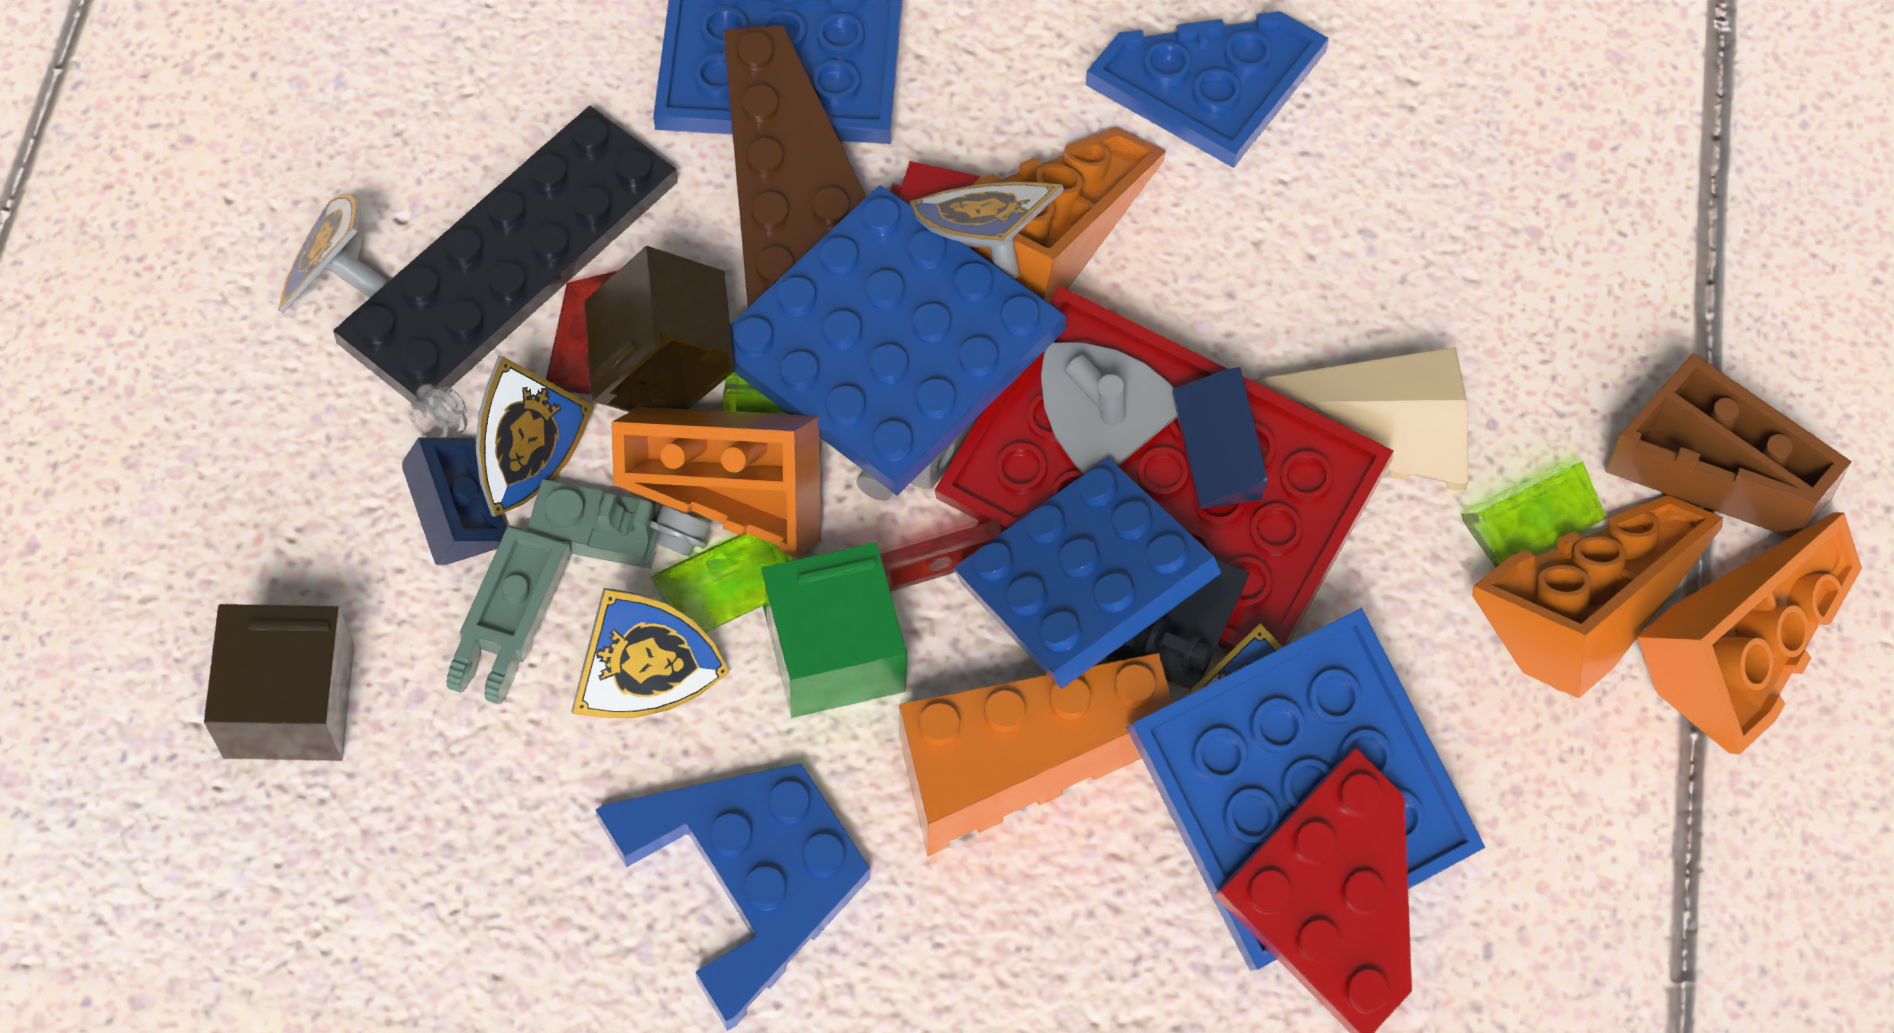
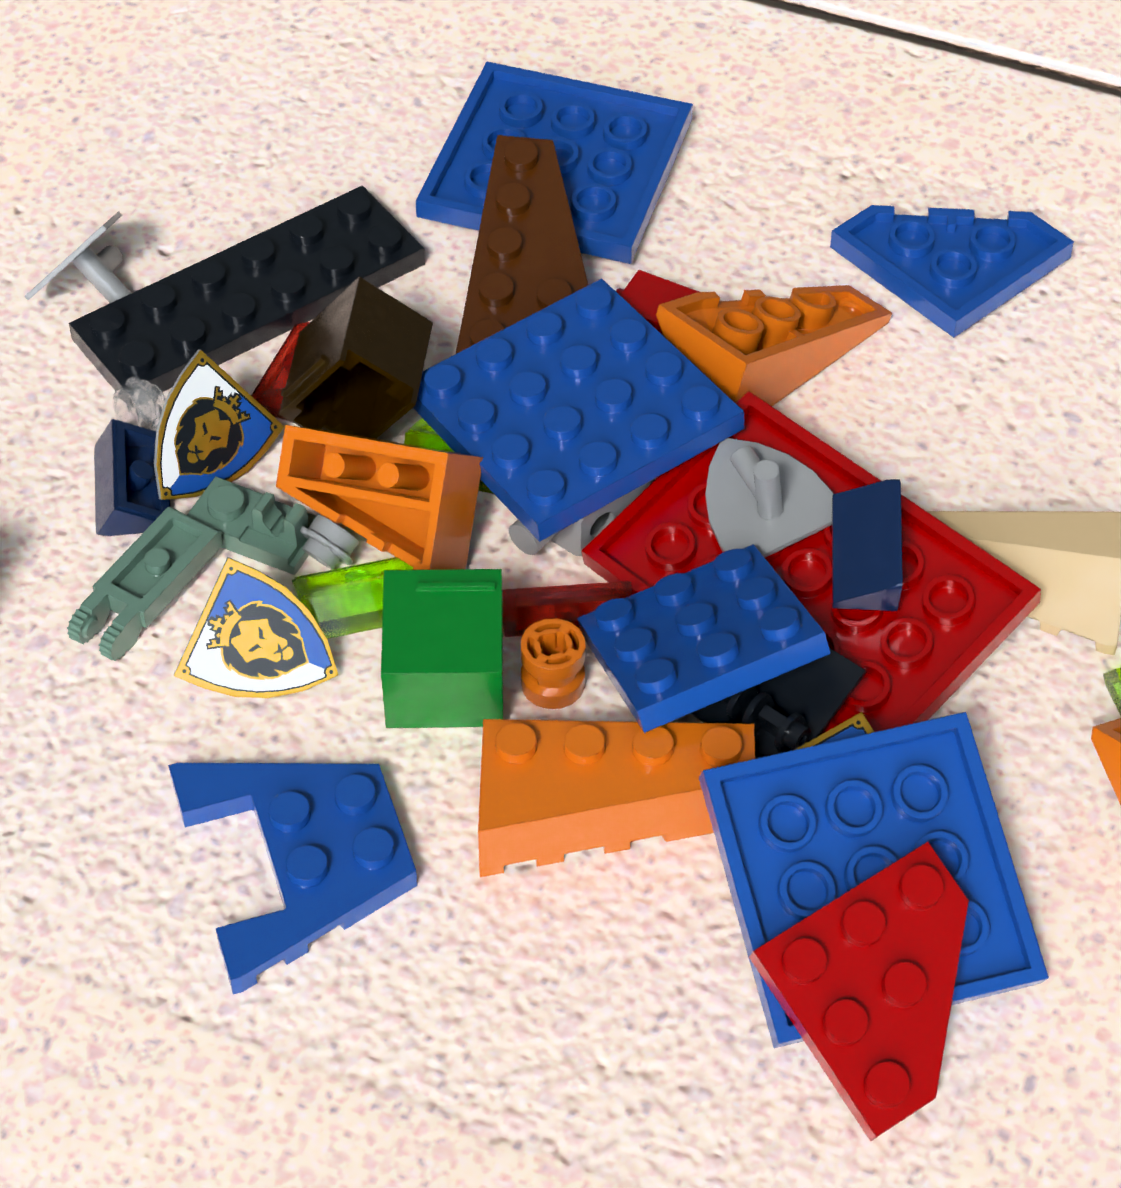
camera: 15 degrees right, 10 degrees down
shield [910,182,1064,279] -> none
none -> orange wheel [521,618,586,709]

